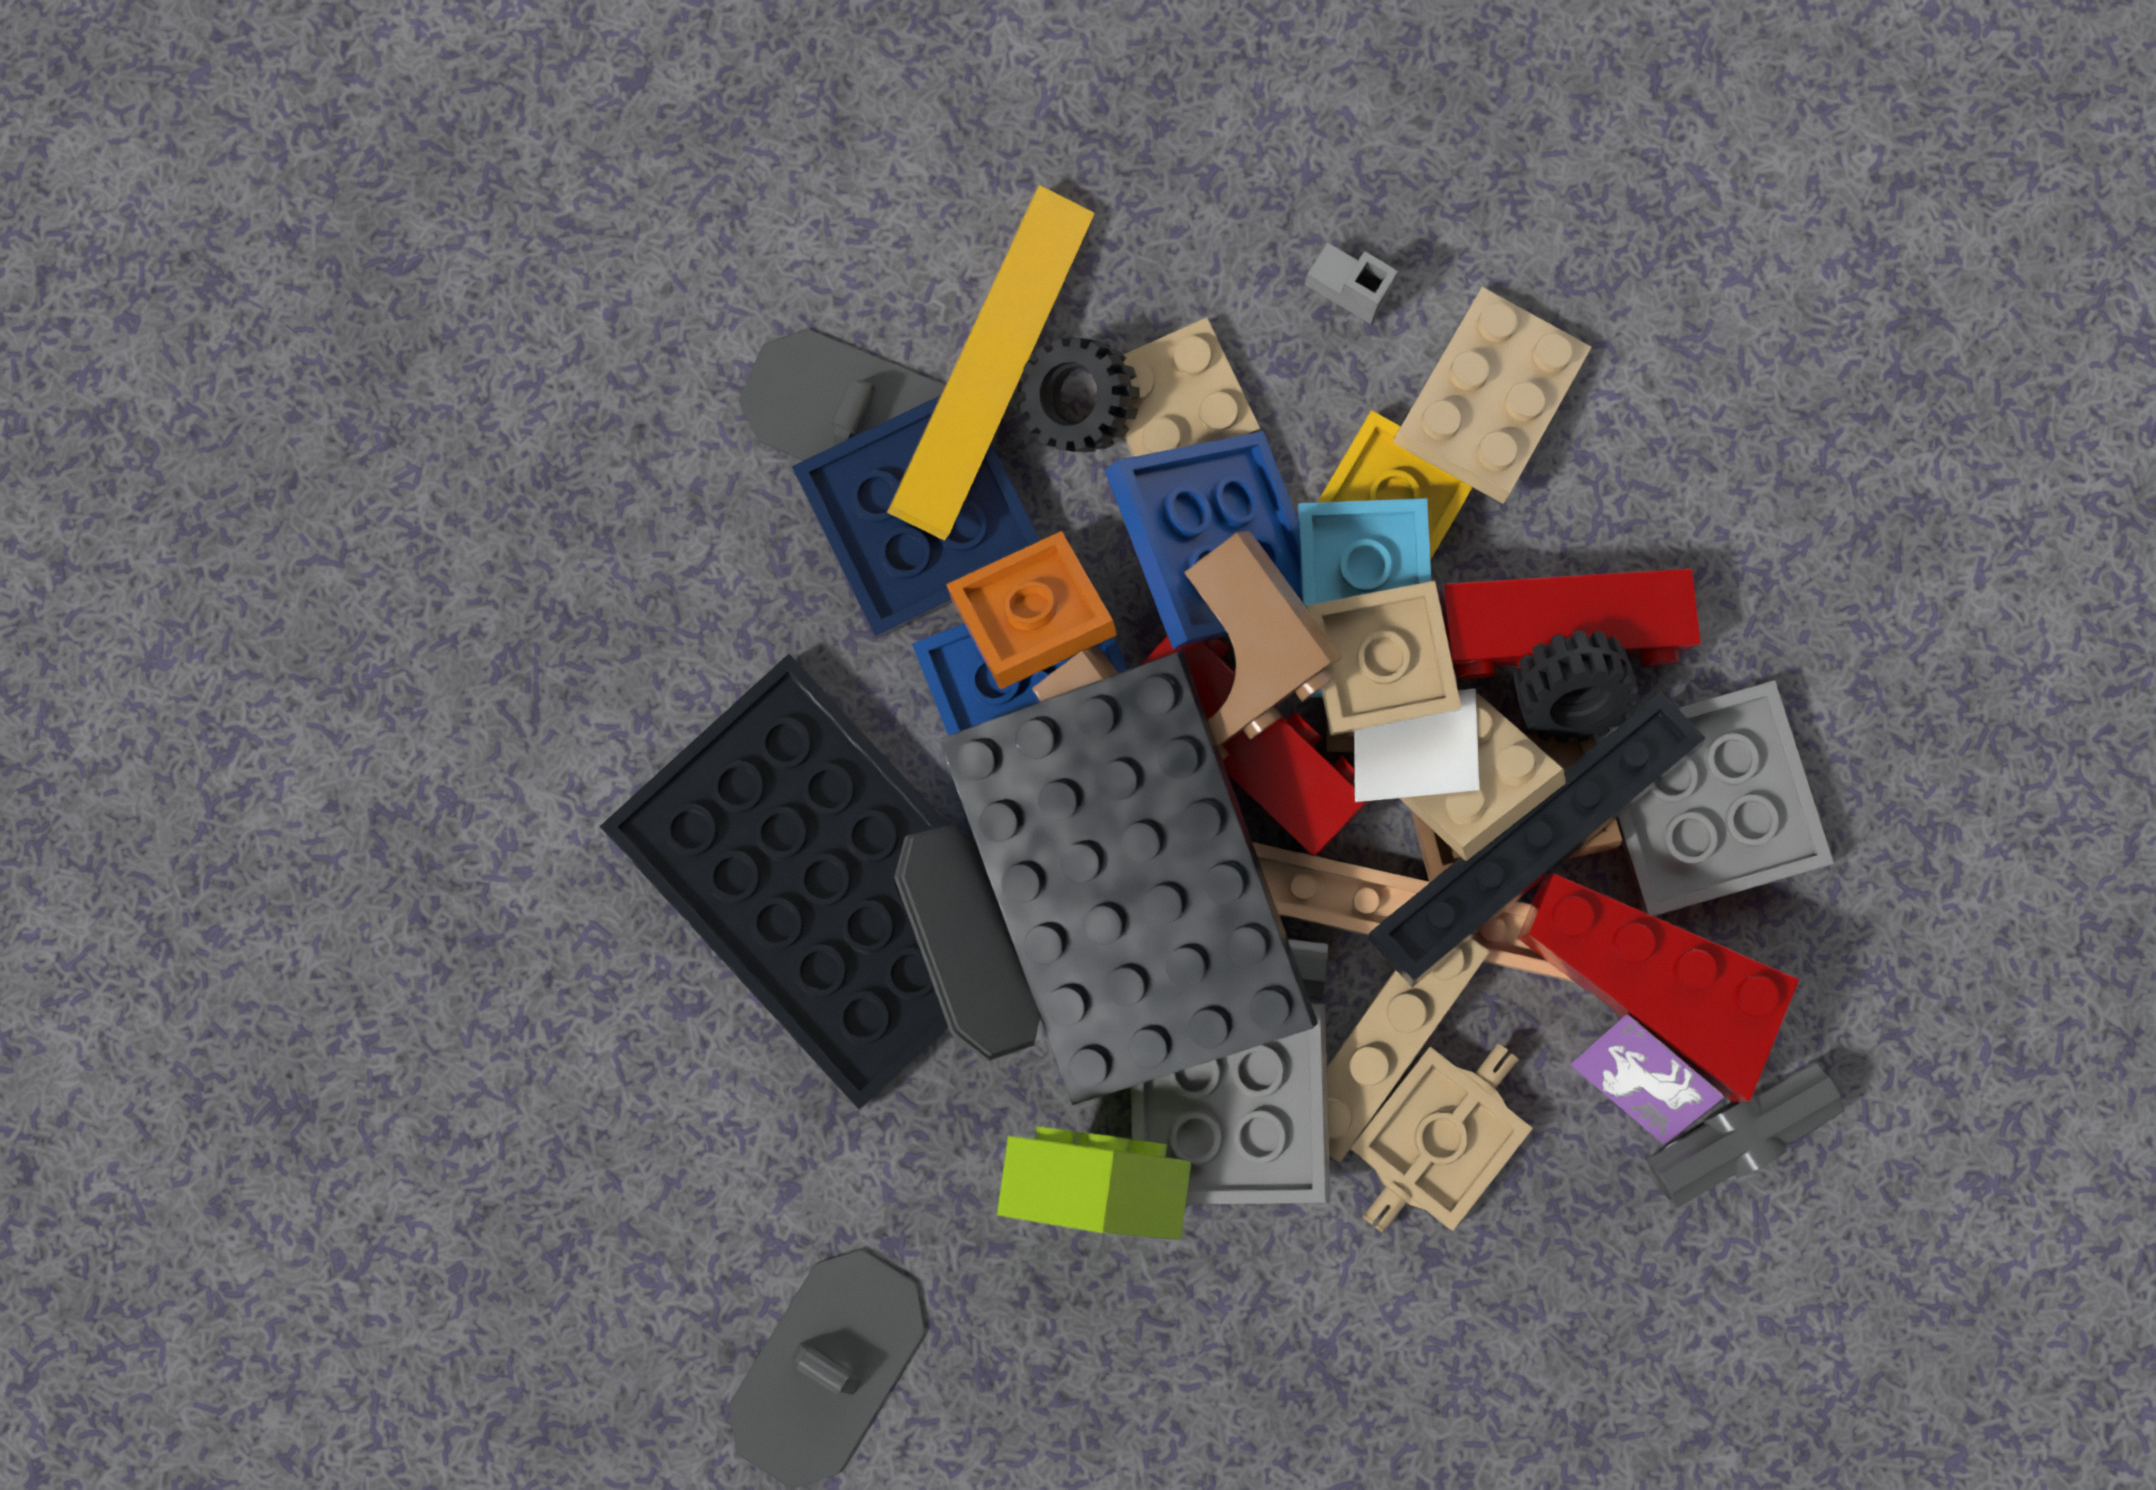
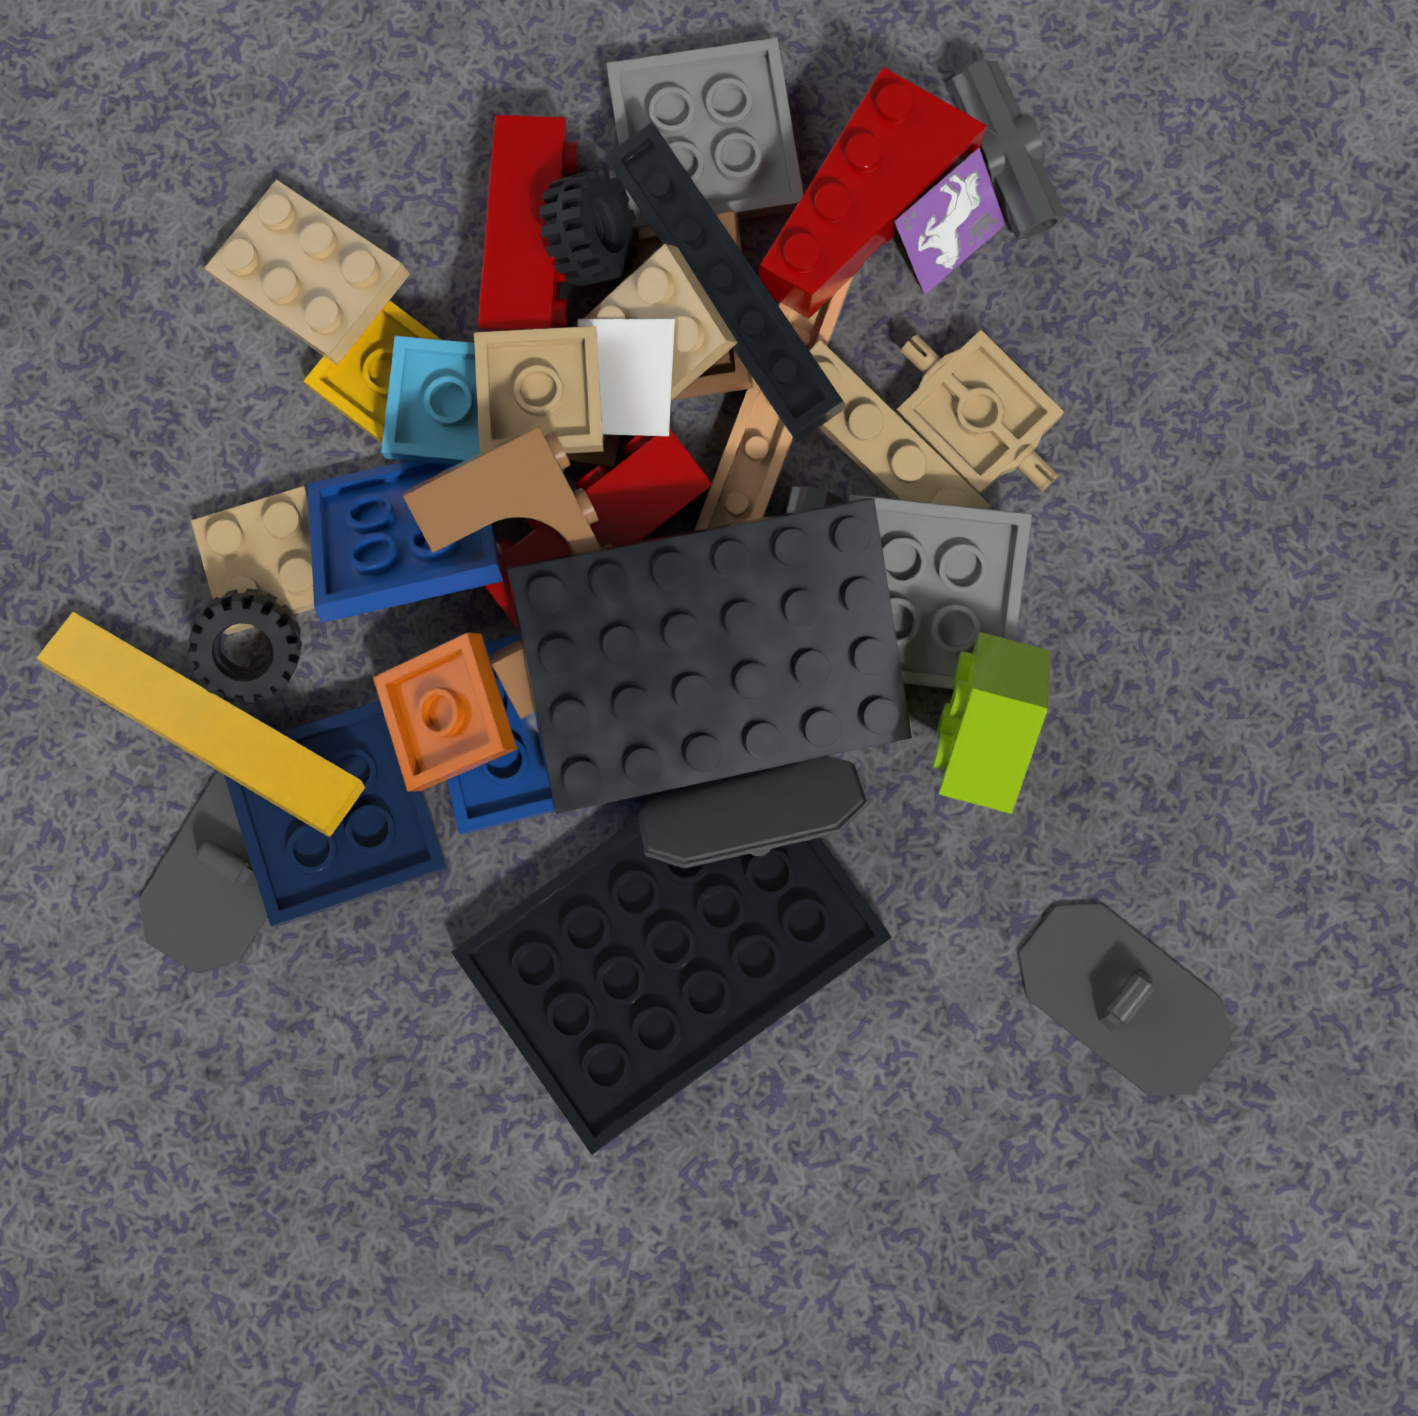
camera: 80 degrees left, 0 degrees up
light grey piece [1305,242,1398,324] -> none

